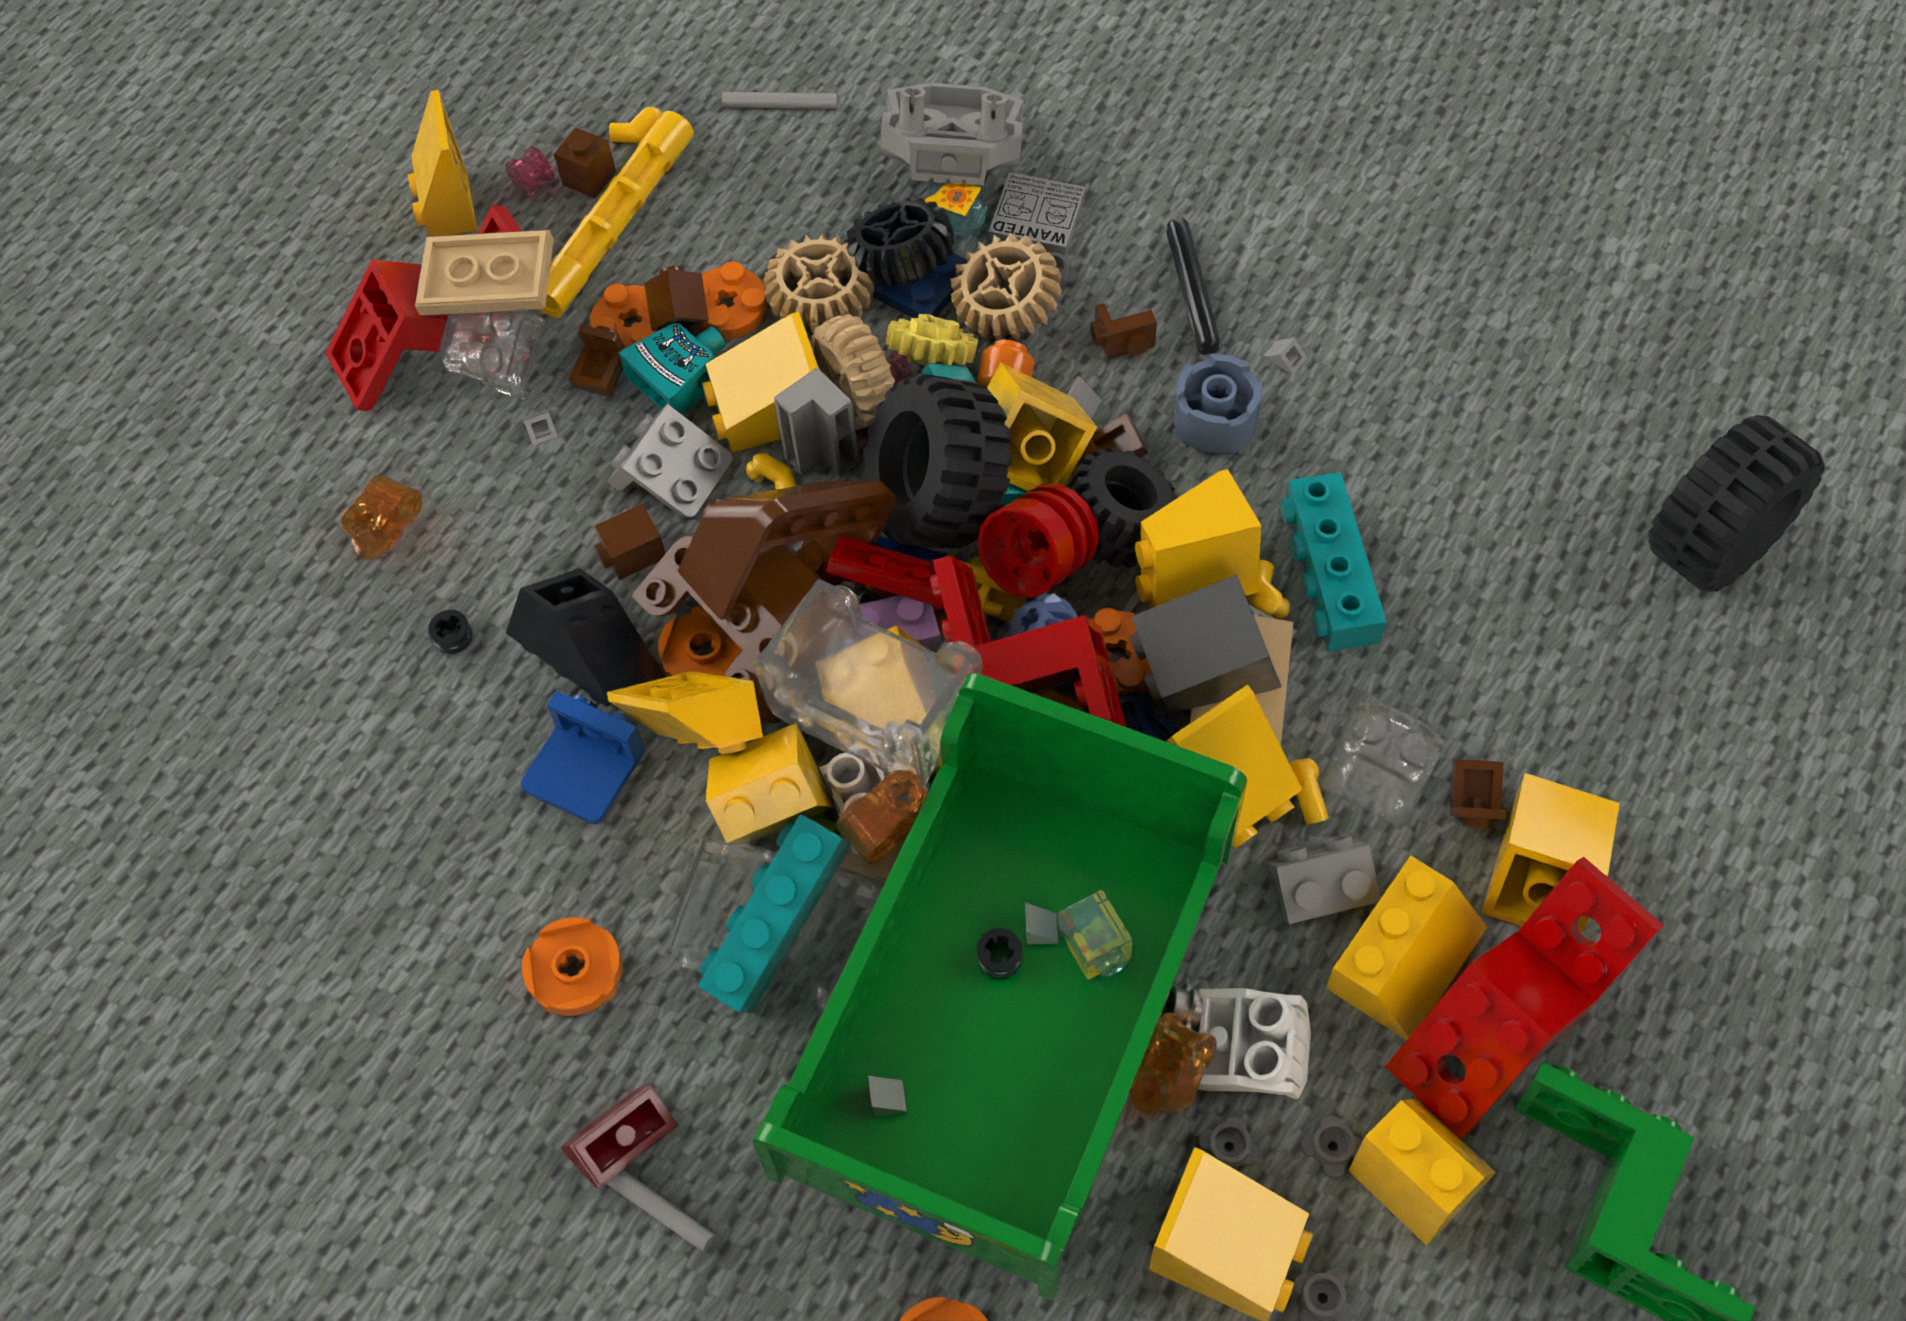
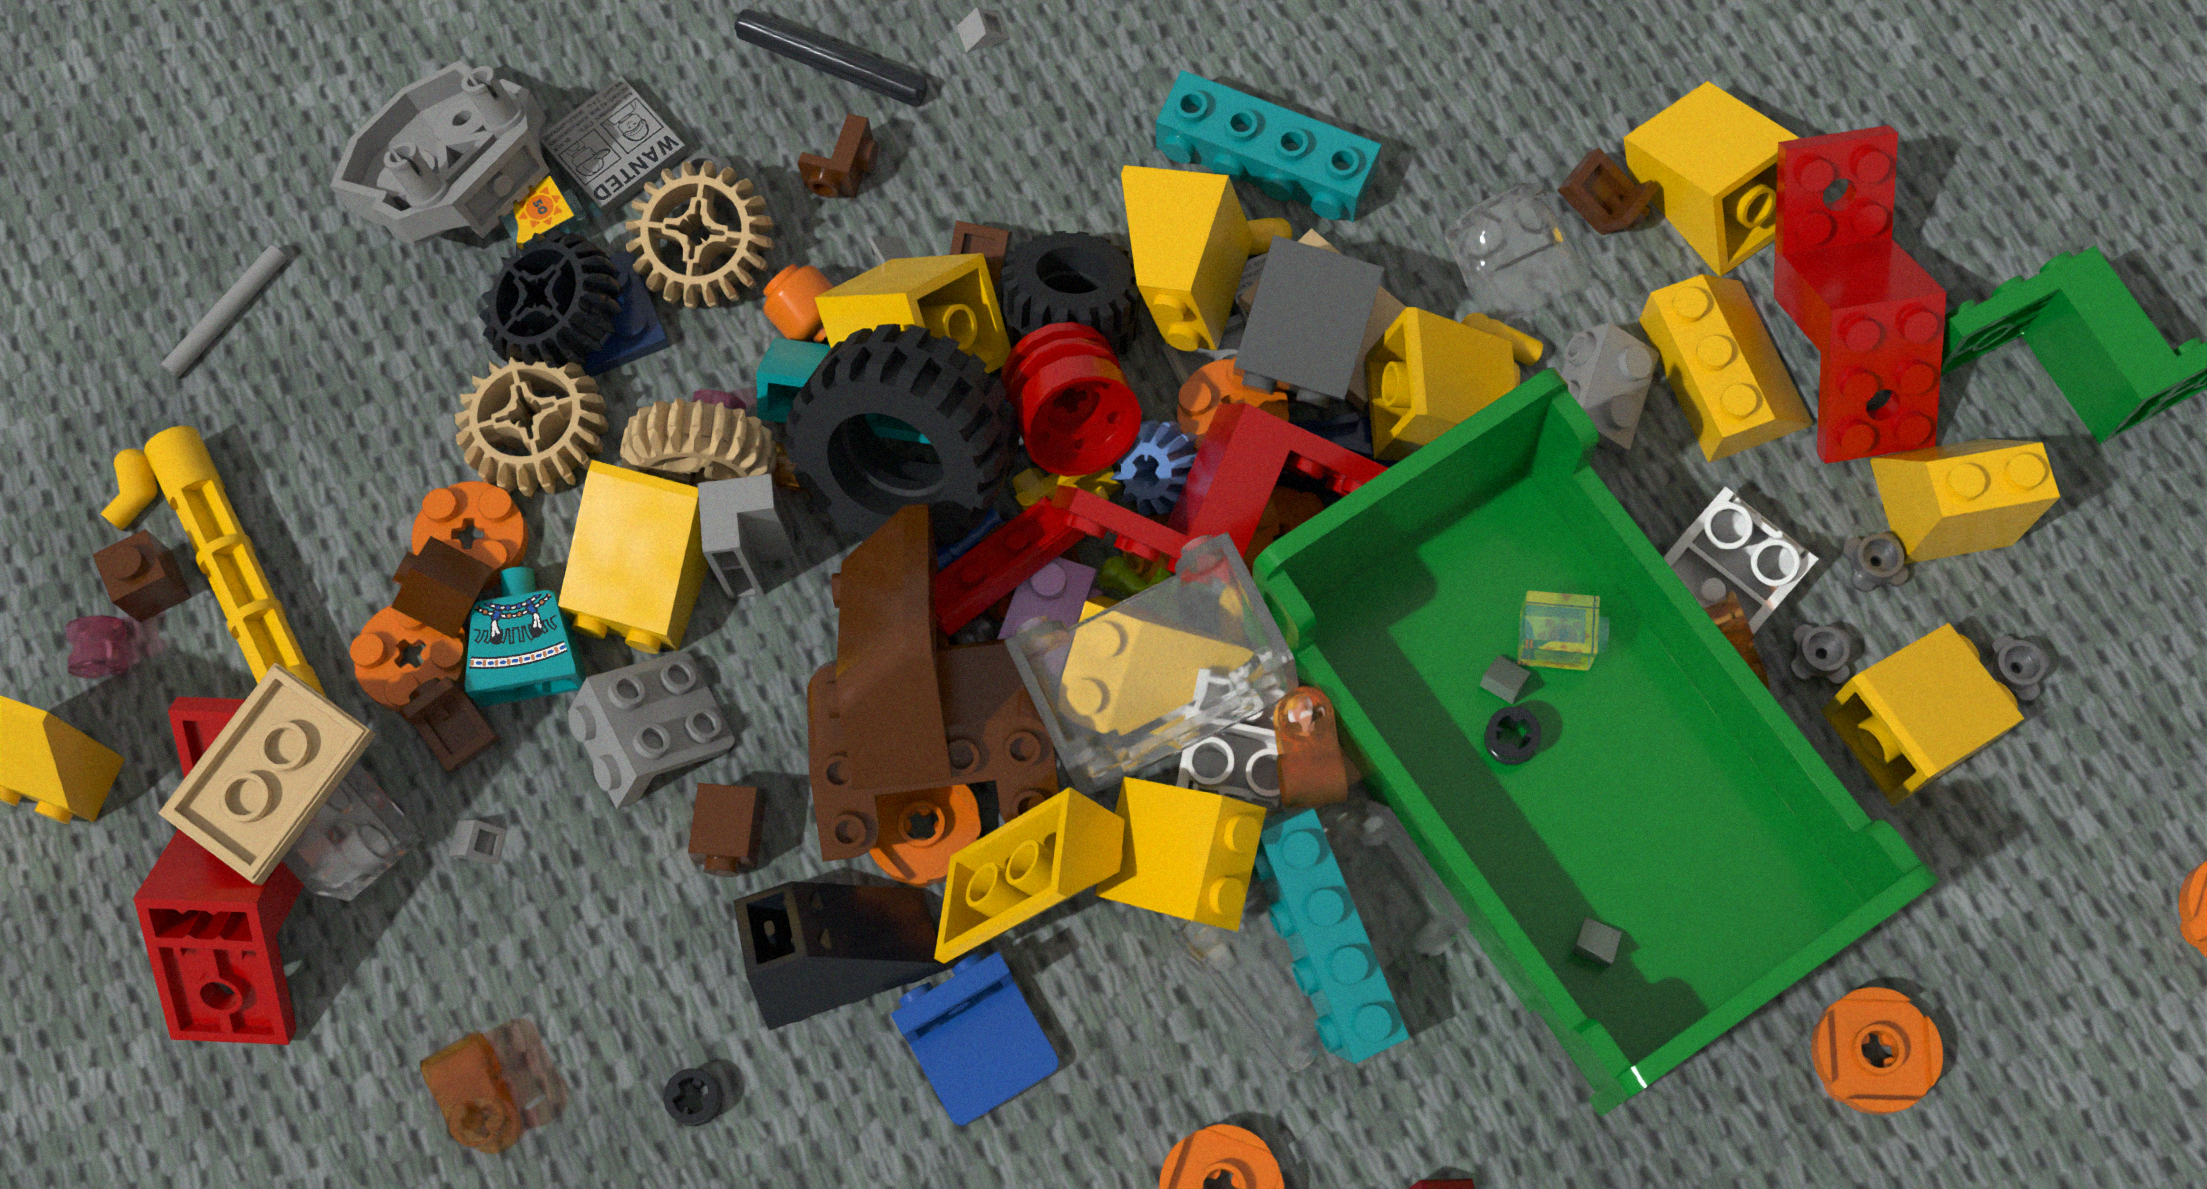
camera: 55 degrees left, 10 degrees up
yellow arm [746,453,797,490] -> none
light yellow gear [885,314,978,366] -> none
sand blue brick [1173,353,1263,455] -> none

